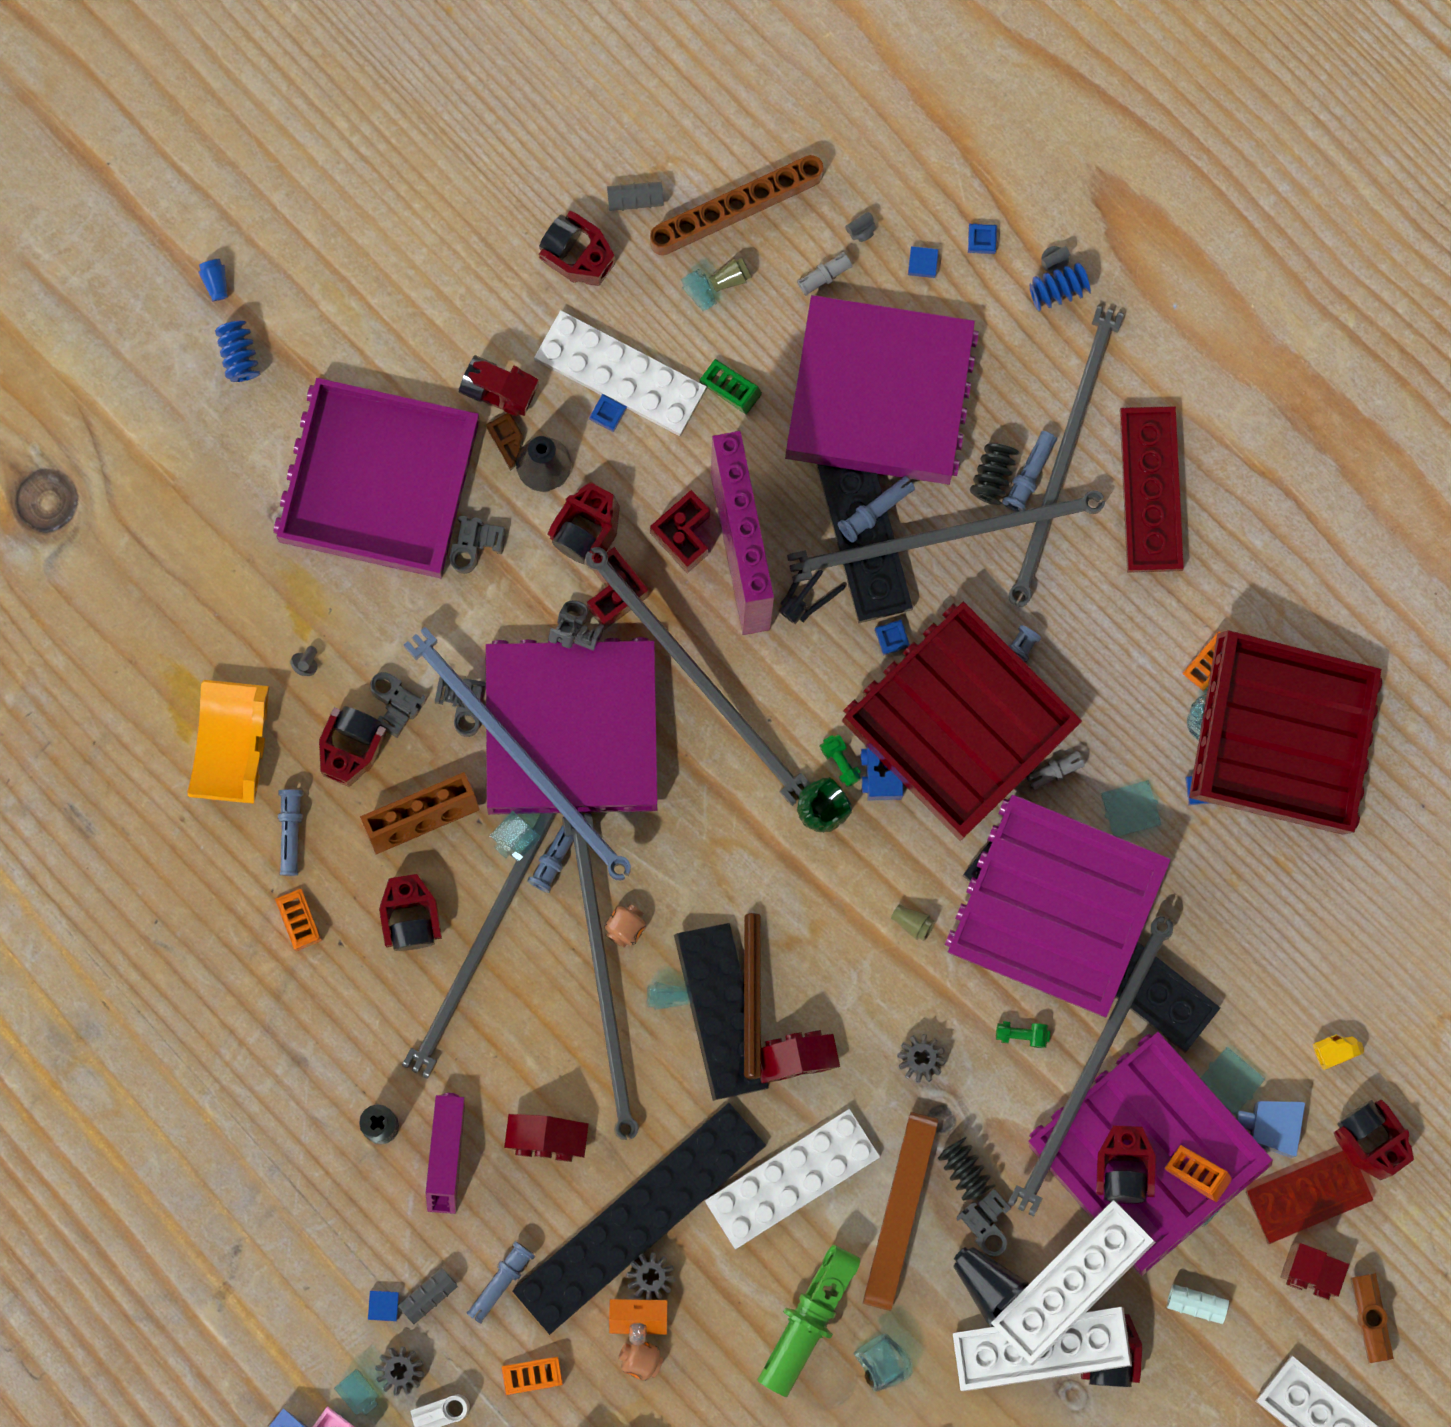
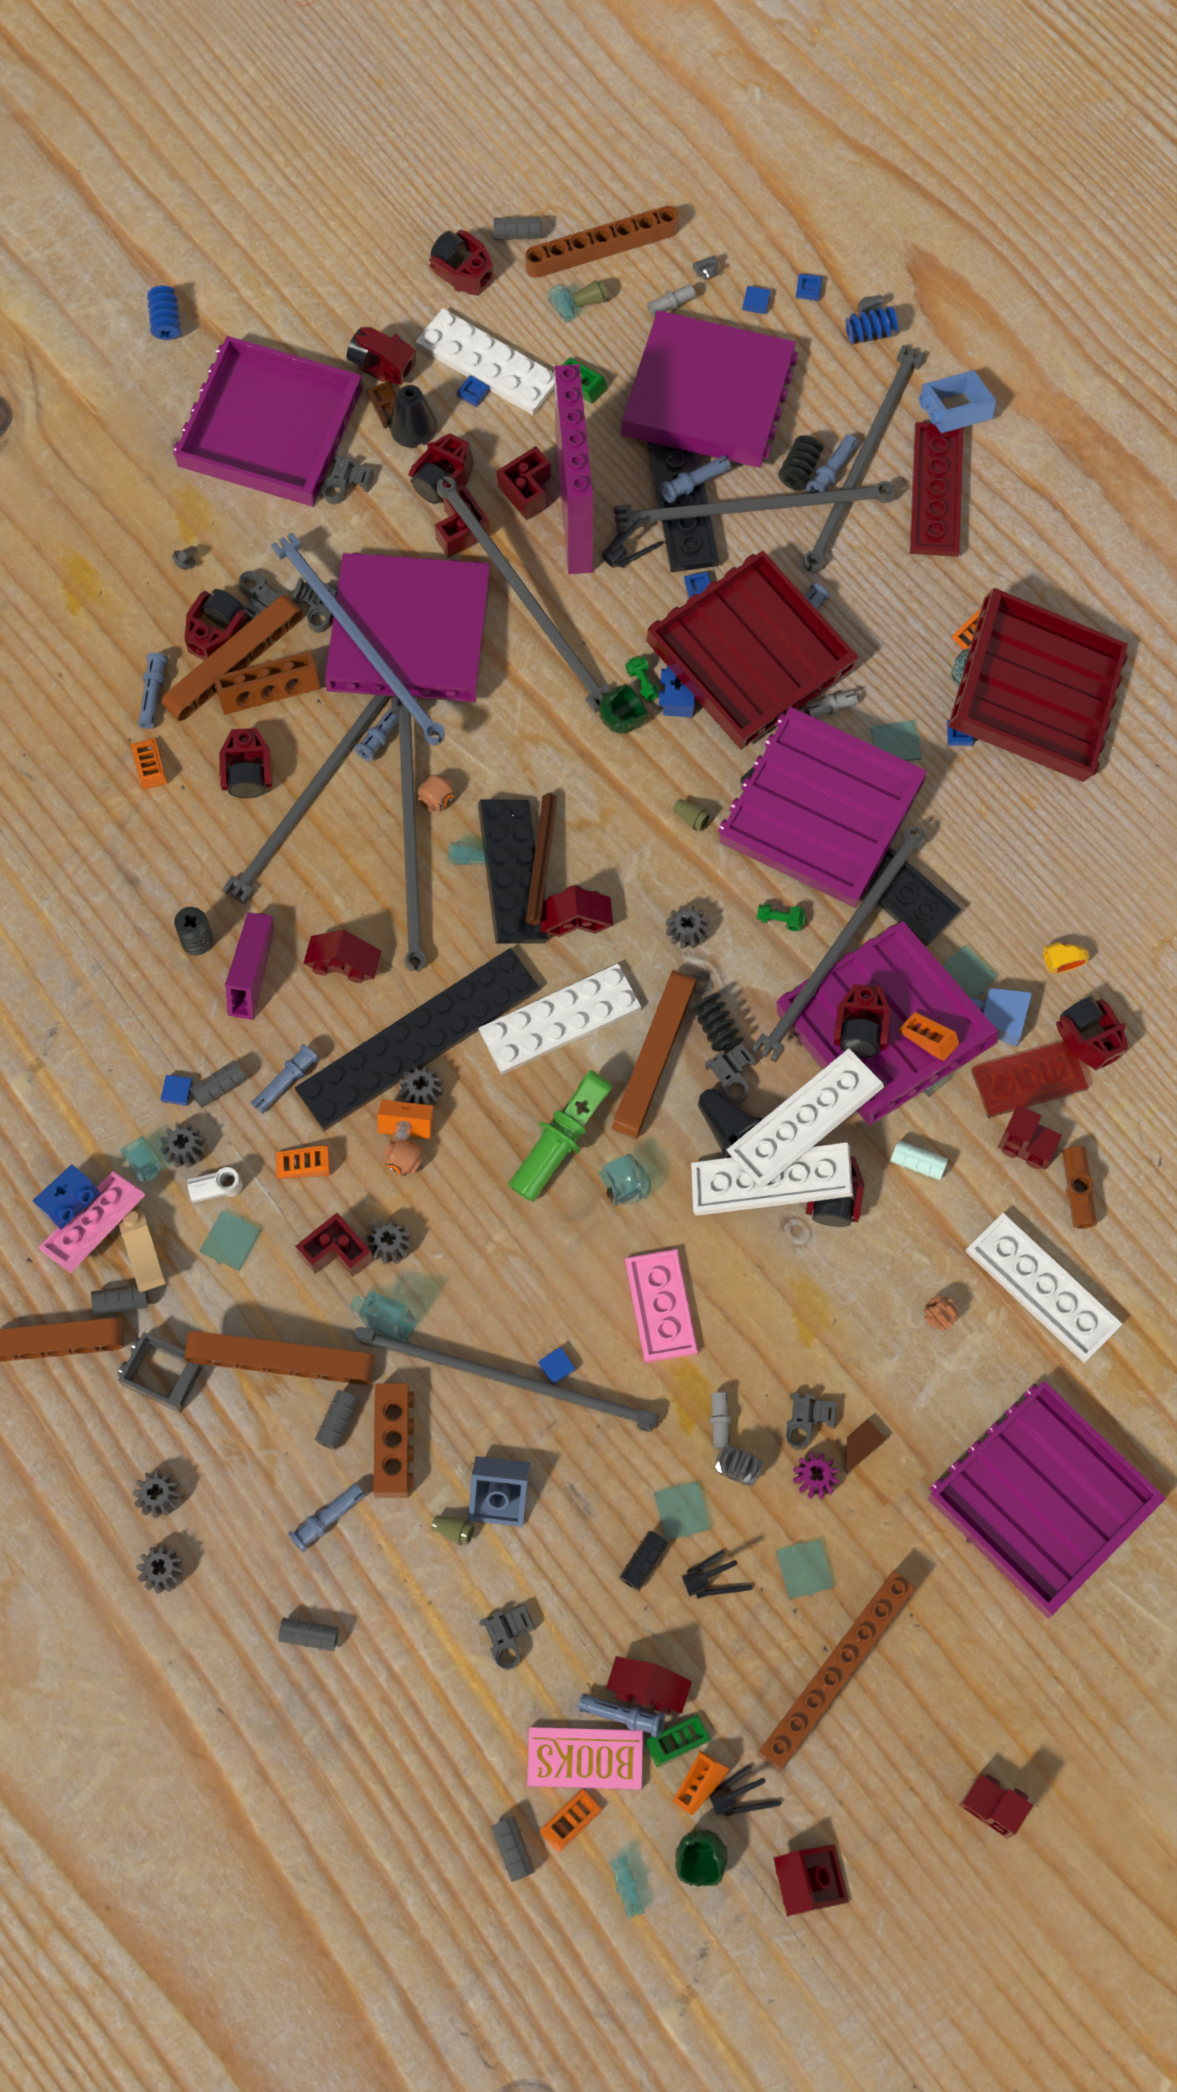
camera: 10 degrees right, 10 degrees down
light orange panel [187,680,269,804] -> none
blue cone [198,259,228,302] -> none
clear light blue brick [490,811,541,861] -> none
dark grey piece [548,600,604,650] -> none
none -> dark orange beam [161,594,304,721]
none -> medium blue window [919,370,996,433]

